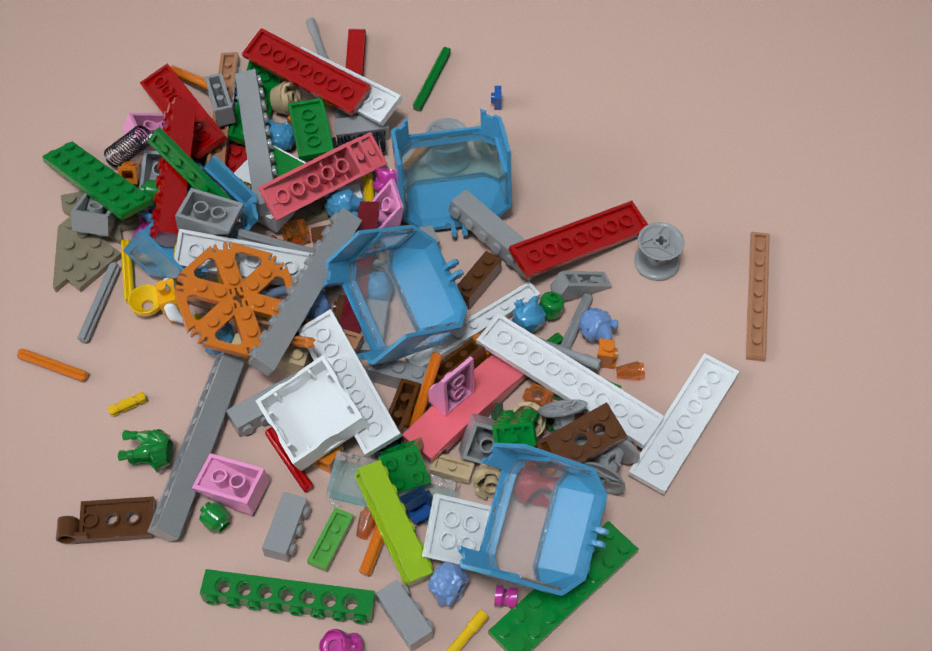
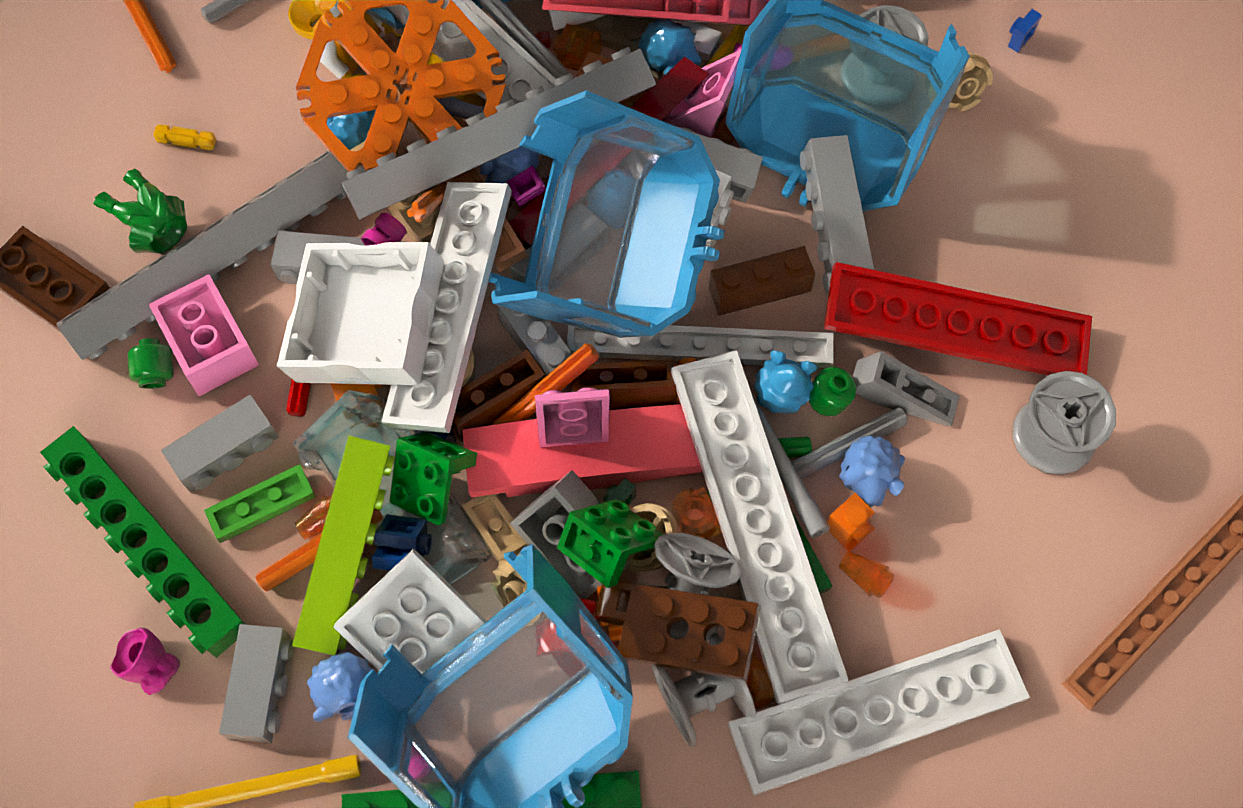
camera: 40 degrees right, 10 degrees up
none -> dark pink wheel [361,212,407,246]
none -> magenta slope [506,165,546,207]

